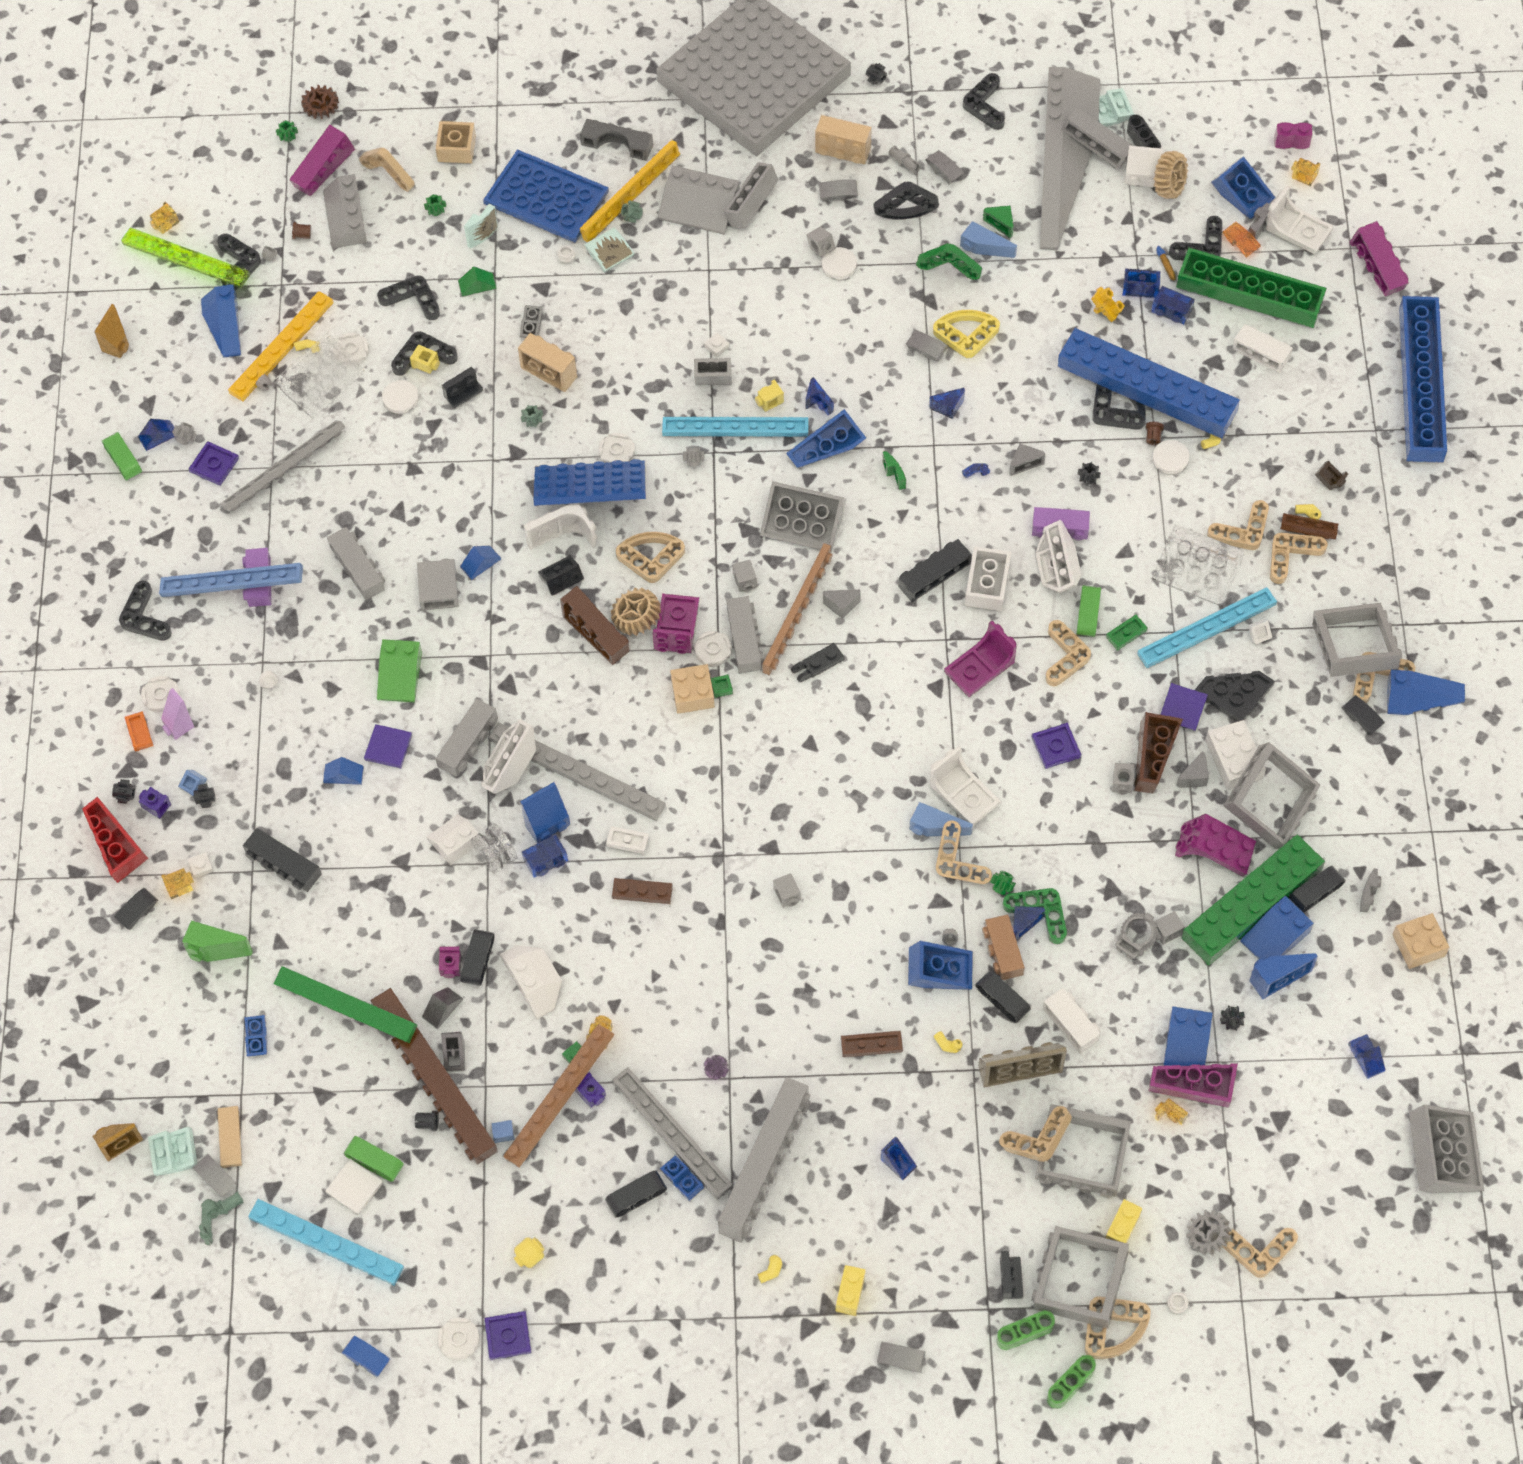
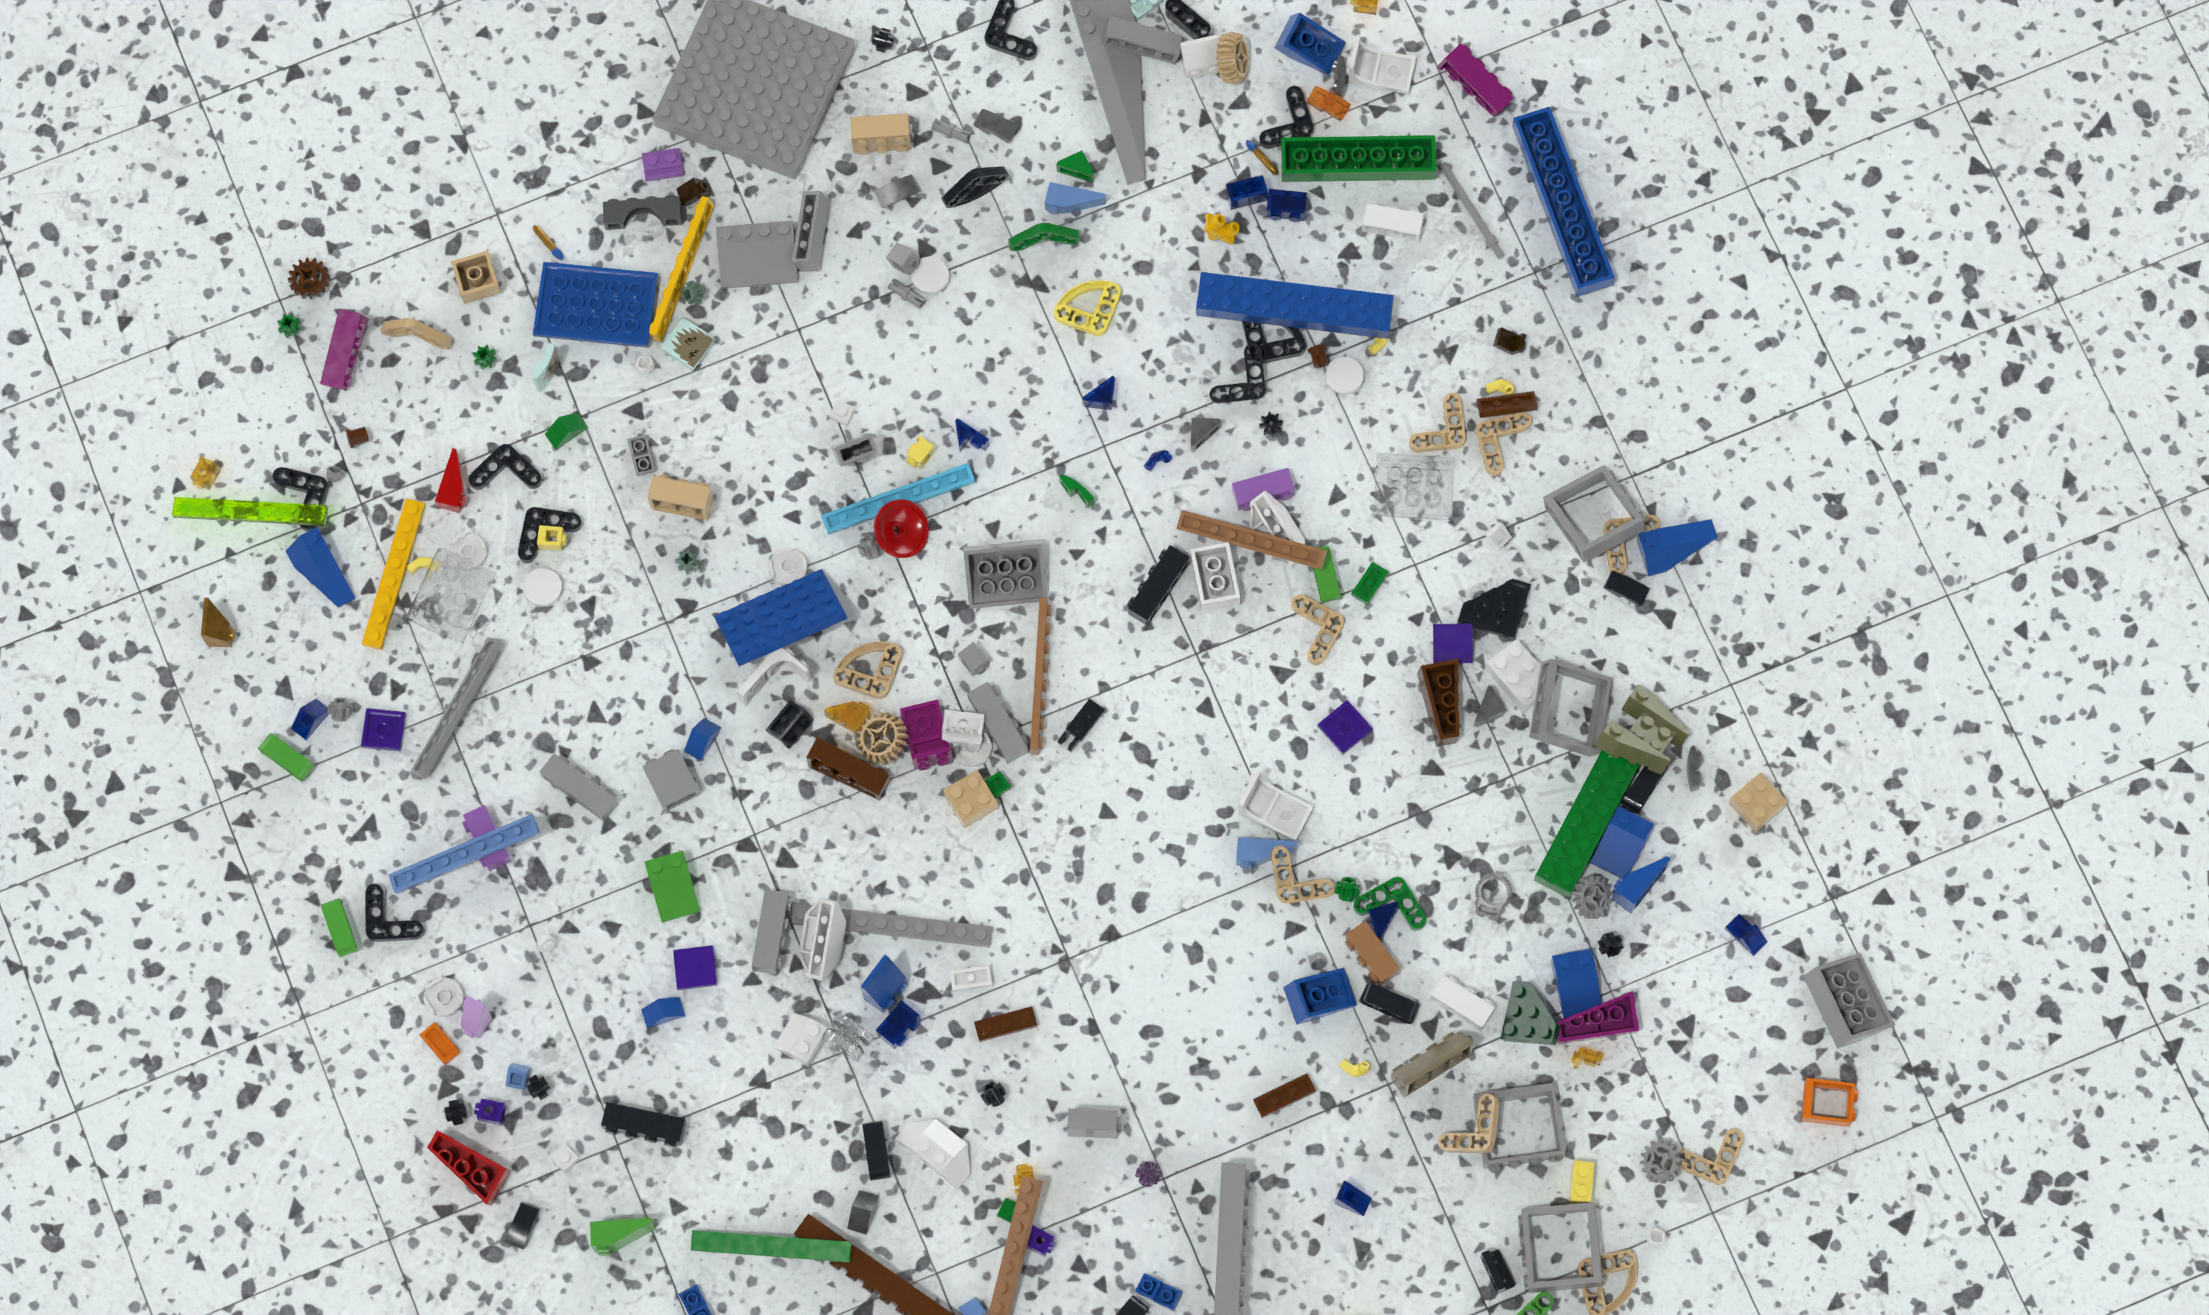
camera: 20 degrees left, 10 degrees up
clear yellow brick [161,868,194,900] -> none
light grey slope [323,174,367,249] -> none
magenta brick [439,946,461,978] -> none
flat silver slope [441,1032,465,1071] -> none
black bracket [442,366,483,408] -> none
light grey plate [612,1067,733,1200] -> none
light grey brick [773,873,801,908] -> none
blue wedge [786,409,866,468] -> none
flat silver slope [823,589,861,619] -> none
flat silver slope [906,330,948,361] -> none
magenta bracket [944,621,1017,697] -> none
light grey brick [1112,763,1134,795] -> none
medium azure plate [1137,587,1277,668] -> none
light grey brick [1155,911,1185,945] -> none
magenta bracket [1175,813,1256,877] -> none
none -> bright green beam [321,898,358,958]
none -> red slope [435,448,467,513]
none -> pearl gold piece [533,225,563,260]
none -> medium lavender plate [642,148,684,182]
none -> dark brown bracket [676,178,710,206]
none -> clear yellow slope [824,701,871,735]
none -> red dish [874,499,929,558]
none -> light grey pin [888,278,926,309]
none -> white bracket [942,710,984,745]
none -> black gear [980,1082,1007,1107]
none -> light grey brick [1067,1108,1121,1139]
none -> medium nougat plate [1176,510,1327,570]
none -> black beam [1209,343,1266,404]
none -> light grey bar [1439,162,1505,259]
none -> plate [1500,981,1560,1045]
none -> light grey gear [1572,876,1612,919]
none -> olive wedge [1595,684,1690,774]
none -> orange window [1801,1078,1858,1127]

